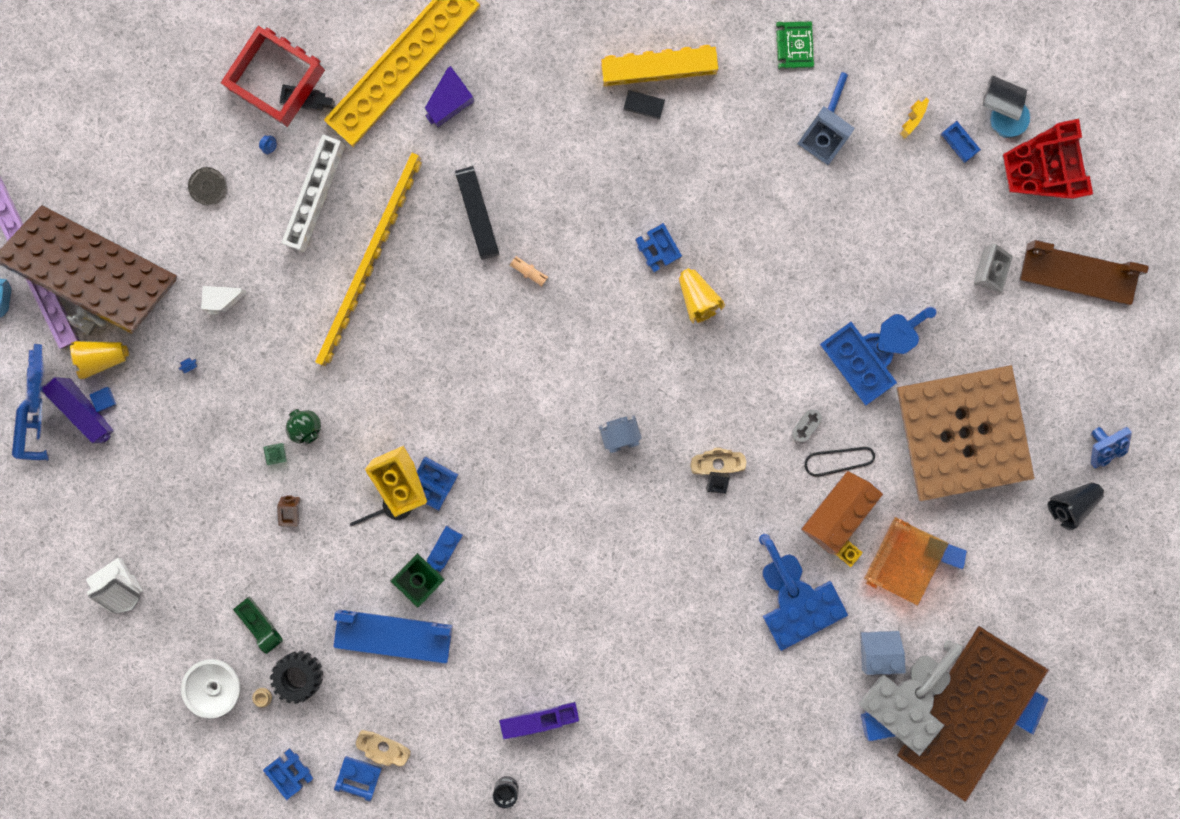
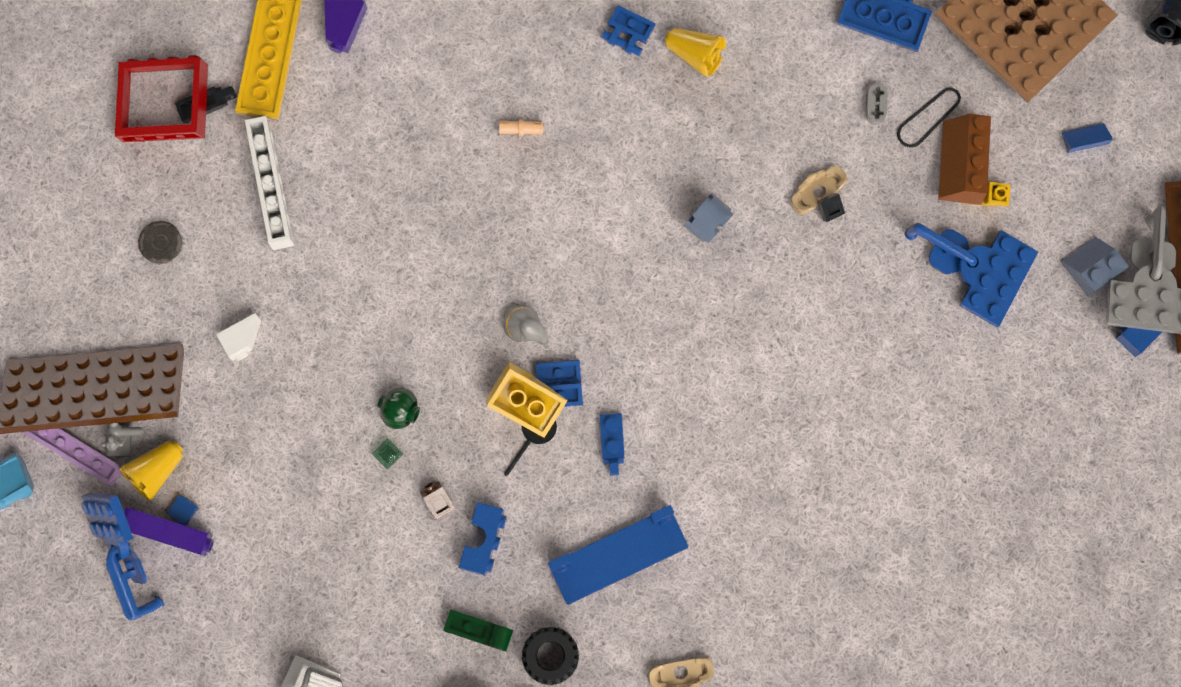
camera: 25 degrees left, 10 degrees down
blue plate [178,357,198,374] -> none
blue plate [259,135,277,155] -> none
yellow plate [315,152,422,366] -> none
dark green slope [390,553,445,608] -> none
black beam [455,165,500,260] -> none
black wheel [493,776,519,809] -> none
dark purple slope [499,702,580,740] -> none
clear orange door [864,517,949,606] -> none
none -> blue arch [458,502,507,576]
none -> light grey hair [504,306,549,345]

